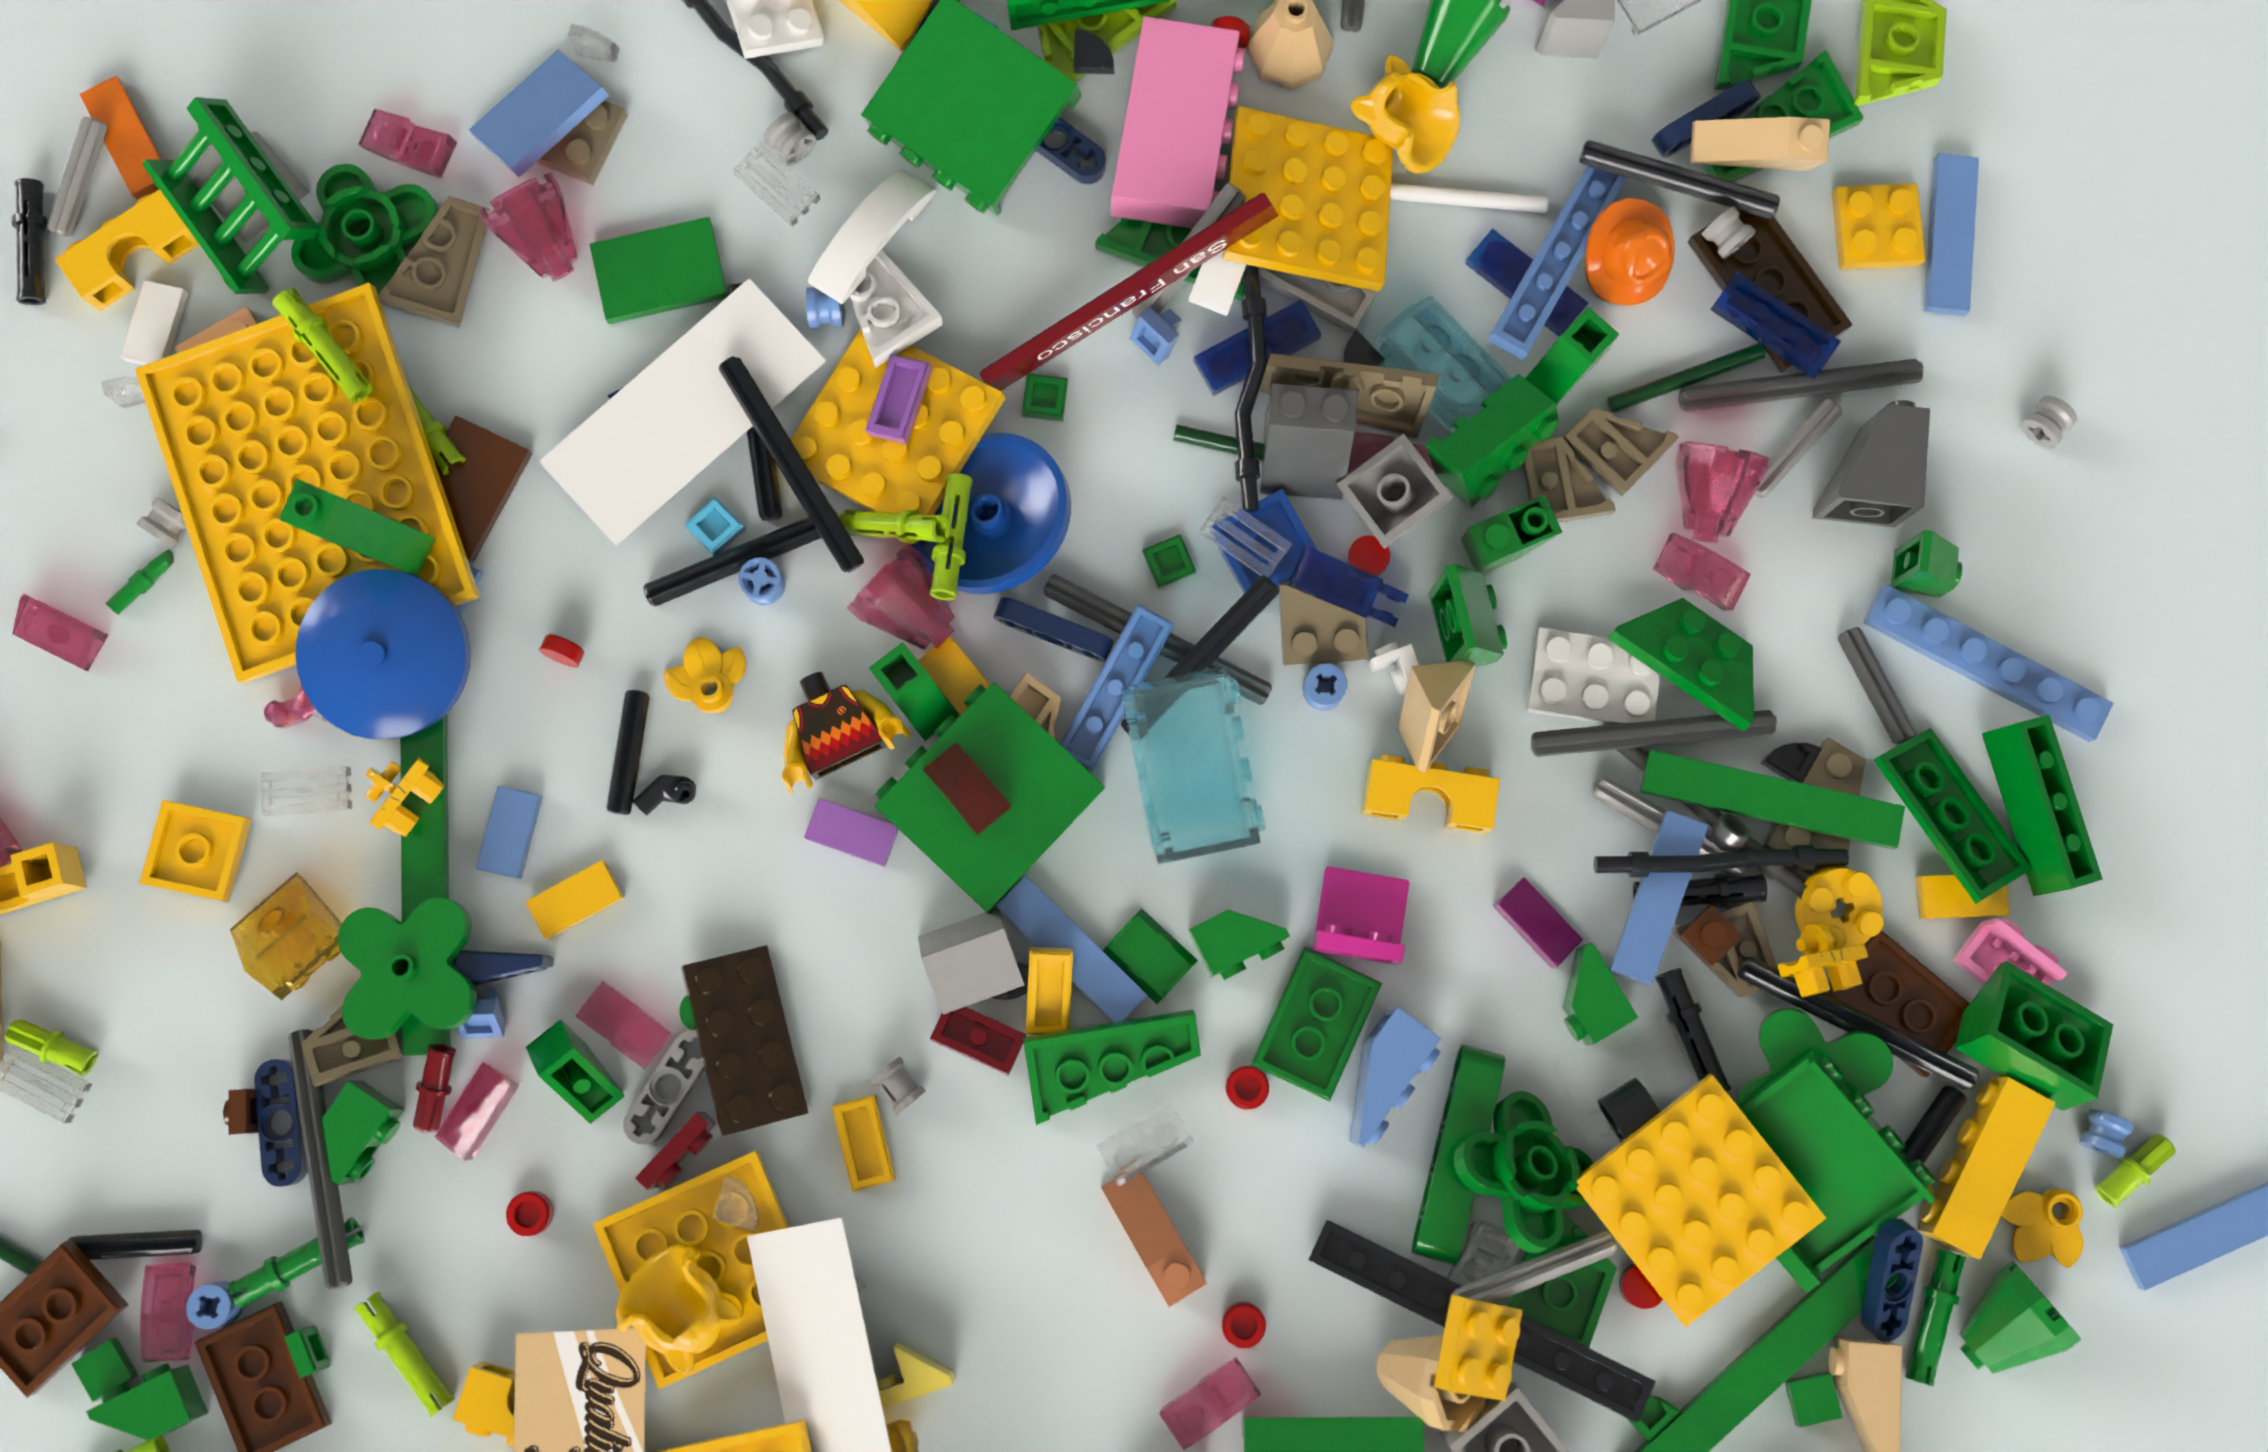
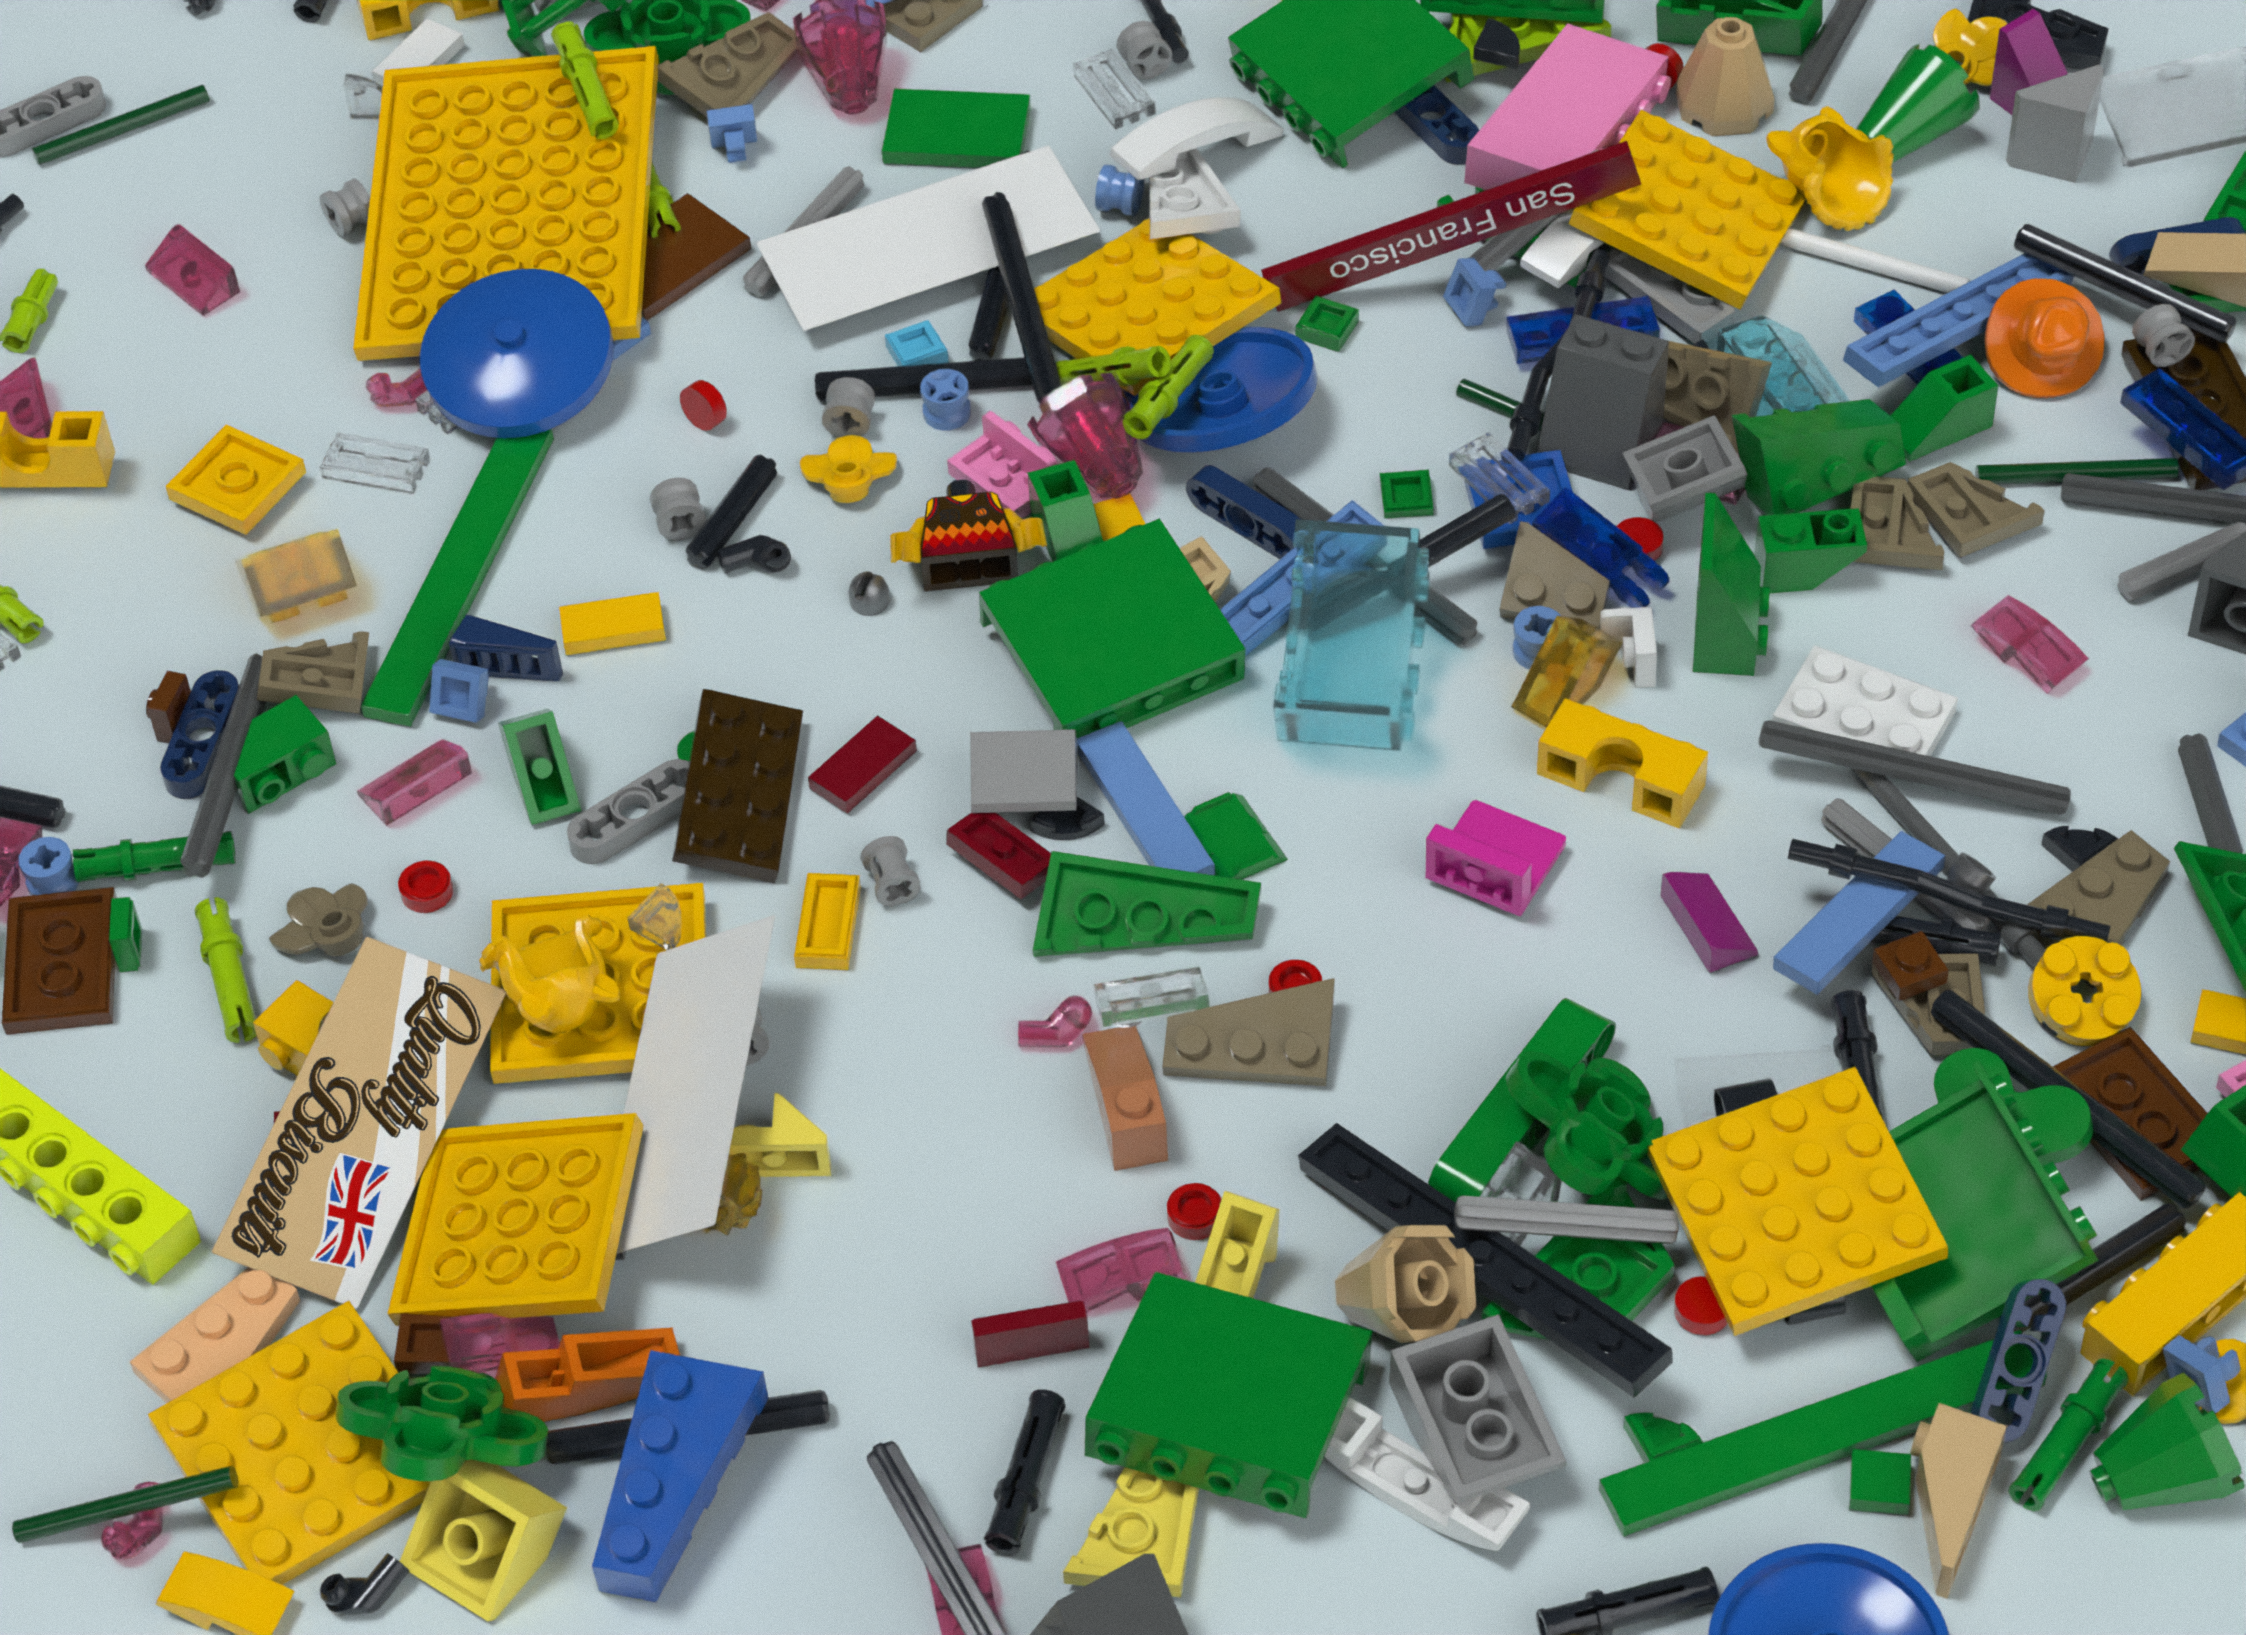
camera: 25 degrees right, 30 degrees down
green piece [105,549,174,615] -> none
green slope [278,479,436,576] -> none
green plant [338,897,477,1040] -> none
yellow hips [365,757,444,837] -> none
dark red axle [413,1044,456,1133] -> none
medium blue tile [476,786,543,879] -> none
clear pink slope [575,980,672,1069] -> none
dark red plate [635,1111,717,1190] -> none
medium lavender tile [804,798,899,867] -> none
medium lavender tile [865,354,933,445] -> none
clear red slope [923,743,1012,837] -> none
yellow tile [1025,947,1073,1035] -> none
green slope [1188,910,1290,980] -> none
green tile [1250,947,1382,1101] -> none
medium blue slope [1349,1007,1441,1147] -> none
tan slope [1398,660,1476,773] -> none
yellow plate [1433,1295,1523,1401] -> none
green slope [1563,942,1639,1045] -> none
green wing [1608,598,1754,732] -> none
green tile [1639,749,1905,850] -> none
clear pink cone [1676,442,1769,544] -> none
yellow hips [1777,923,1868,998] -> none
none -> dark tan plate [269,883,368,956]
none -> light grey wheel [650,477,706,540]
none -> medium blue tile [706,104,757,163]
none -> light grey axle [743,166,864,297]
none -> dark red tile [808,715,917,814]
none -> light grey wheel [822,377,875,437]
none -> flat silver hinge [848,571,890,616]
none -> bright pink bracket [947,411,1057,519]
none -> clear pink arm [1018,995,1092,1047]
none -> dark tan wing [1162,978,1335,1086]
none -> light yellow slope [1195,1191,1279,1298]
none -> clear yellow slope [1511,616,1623,728]
none -> medium blue tile [2162,1335,2241,1414]

